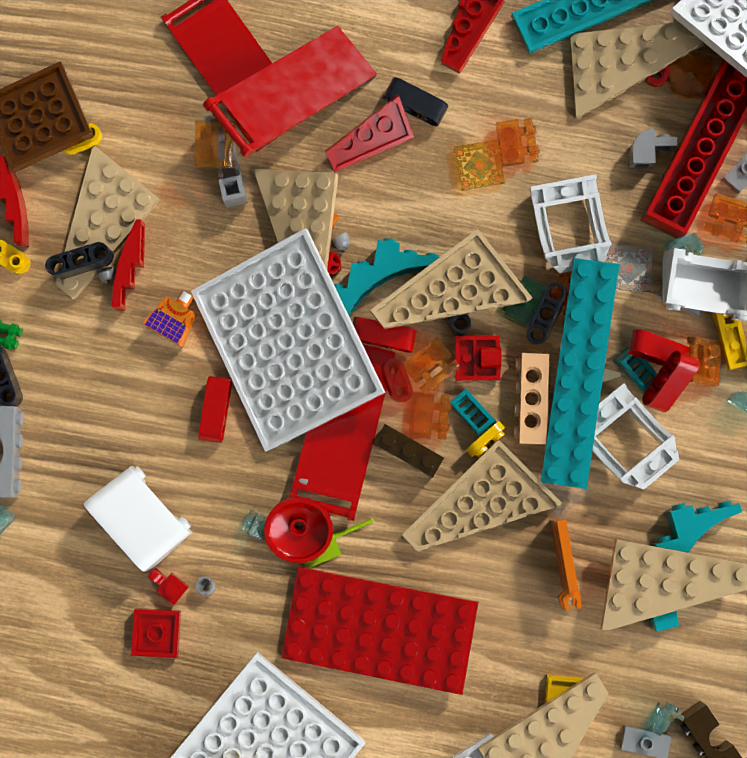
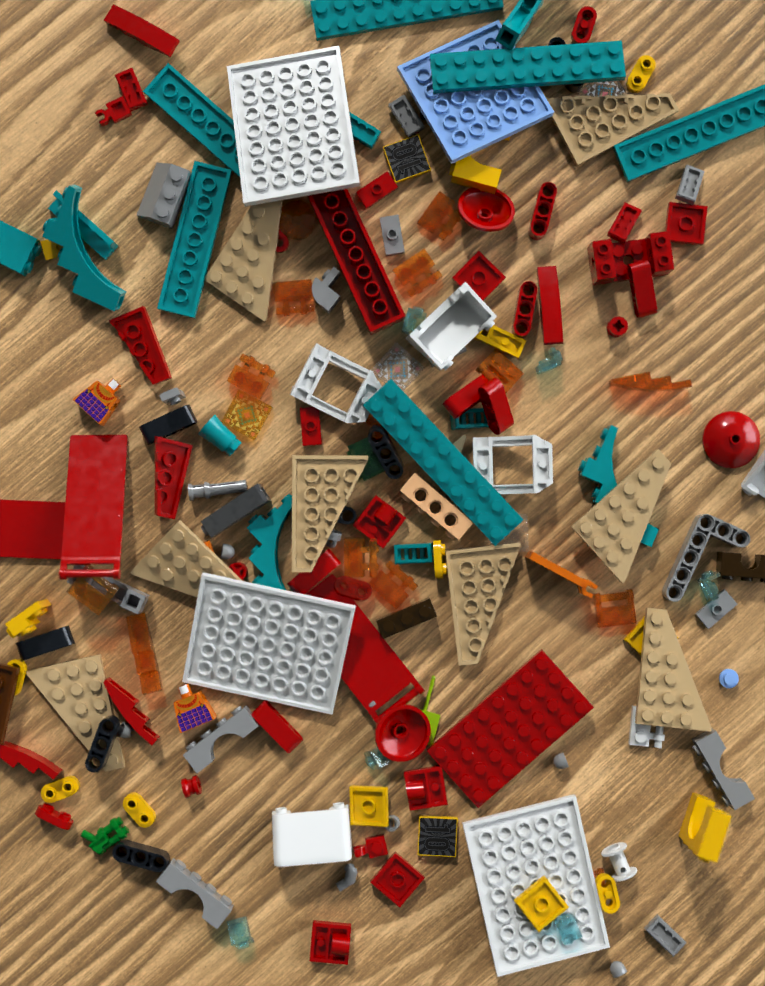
camera: 55 degrees left, 5 degrees up
none -> yellow plate [5,599,51,638]
none -> black beam [16,625,75,661]
none -> torso [73,378,121,426]
none -> yellow plate [123,792,156,828]
none -> clear orange slope [126,612,163,695]
none -> light grey plate [159,387,186,405]
none -> red wheel [181,775,202,798]
none -> light grey arch [183,705,260,773]
none -> light grey pin [188,480,247,501]
none -> teal plant [198,415,242,456]
none -> flat silver slope [201,484,271,538]
none -> clear orange plate [273,279,314,316]
none -> red plate [300,407,322,446]
none -> red plate [309,920,351,965]
none -> light grey tile [326,529,342,548]
none -> light grey arm [336,863,357,892]
none -> yellow tile [349,785,389,827]
none -> red plate [404,765,448,811]
none -> tile [417,815,458,857]
none -> light grey hinge [553,752,569,769]
none -> clear orange plate [593,589,637,628]
none -> light grey beam [662,514,750,602]

